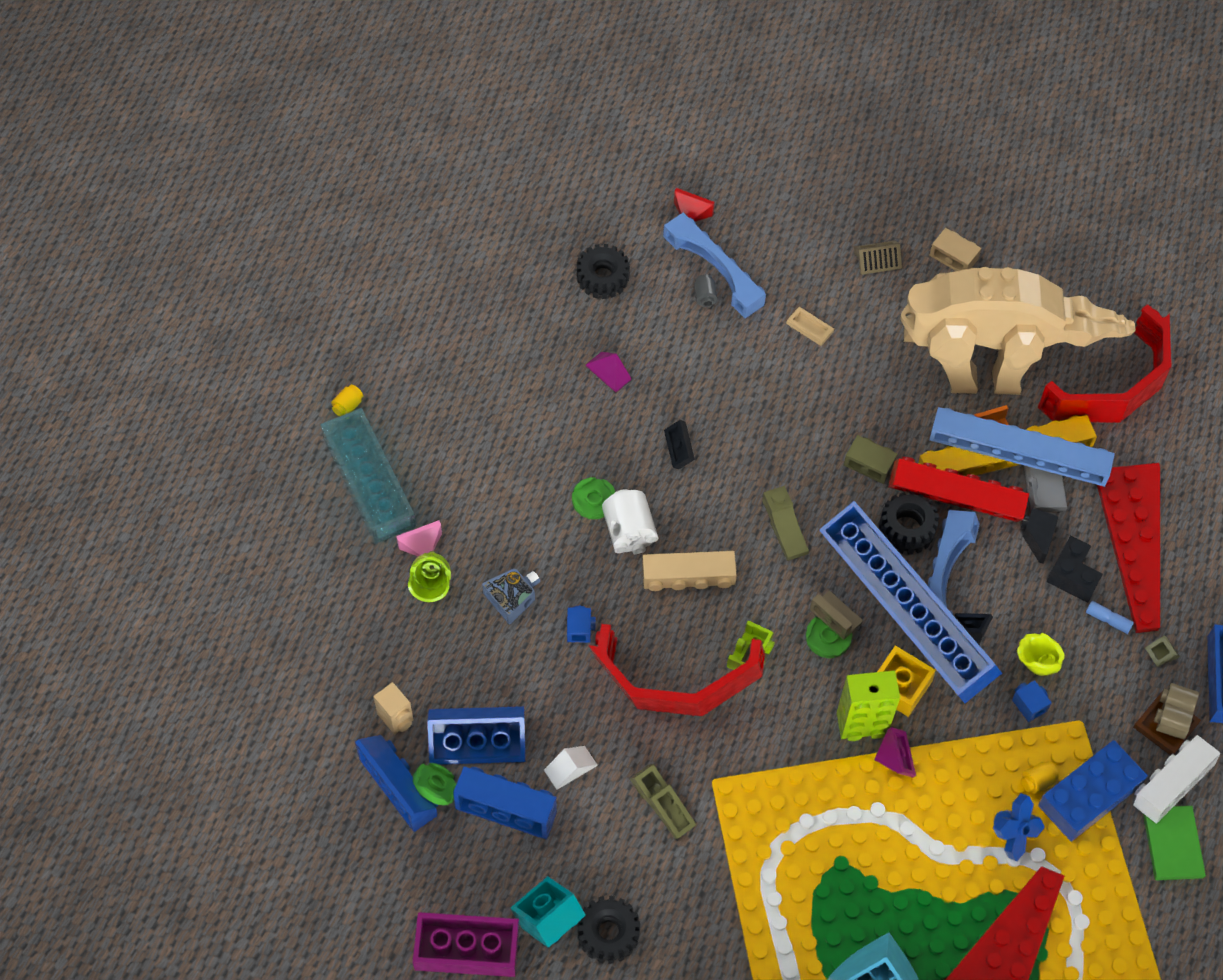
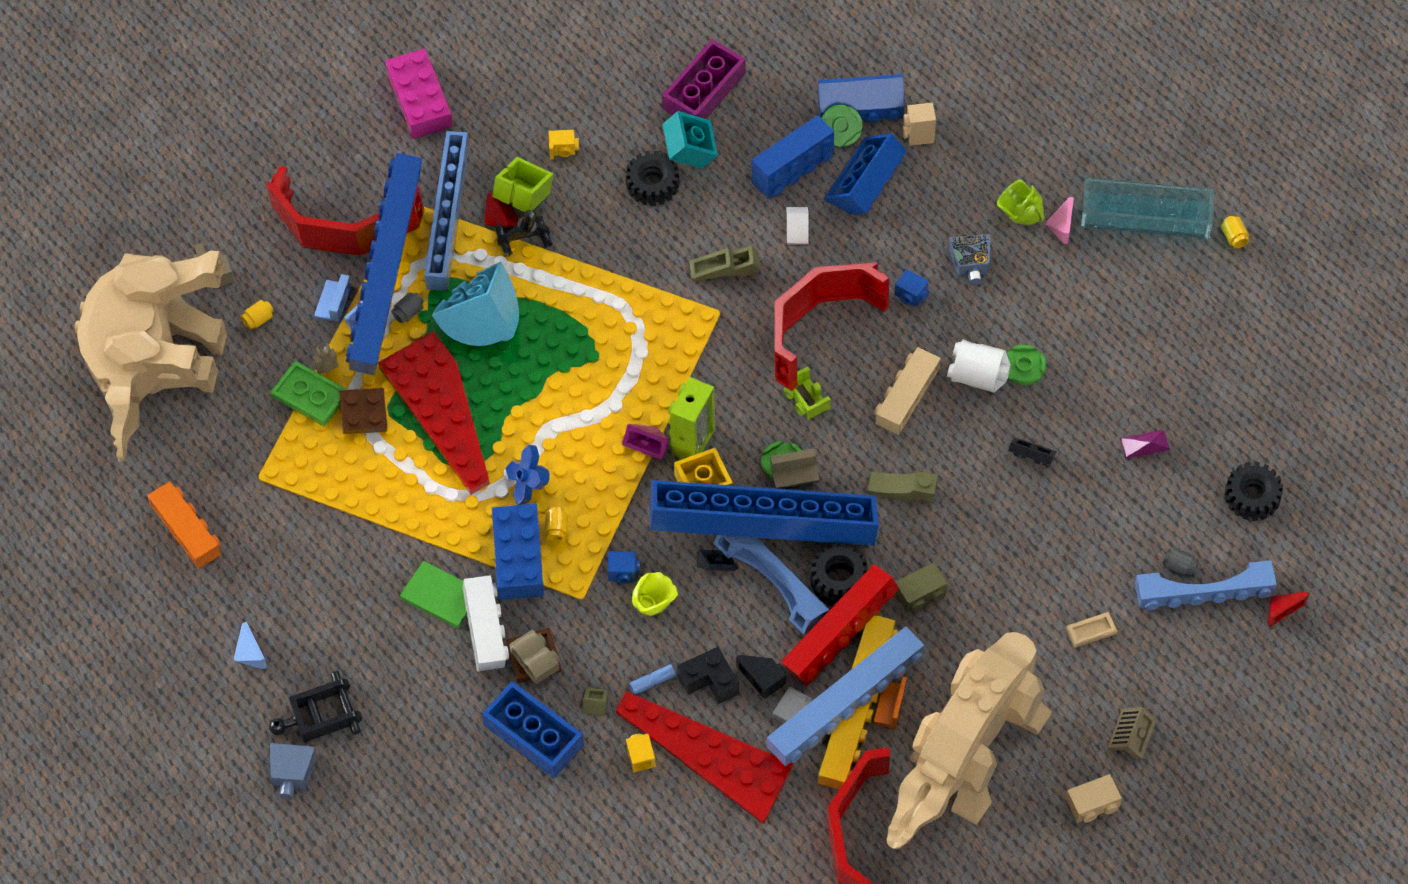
camera: 125 degrees right, 0 degrees up
none -> yellow brick [626,734,656,772]

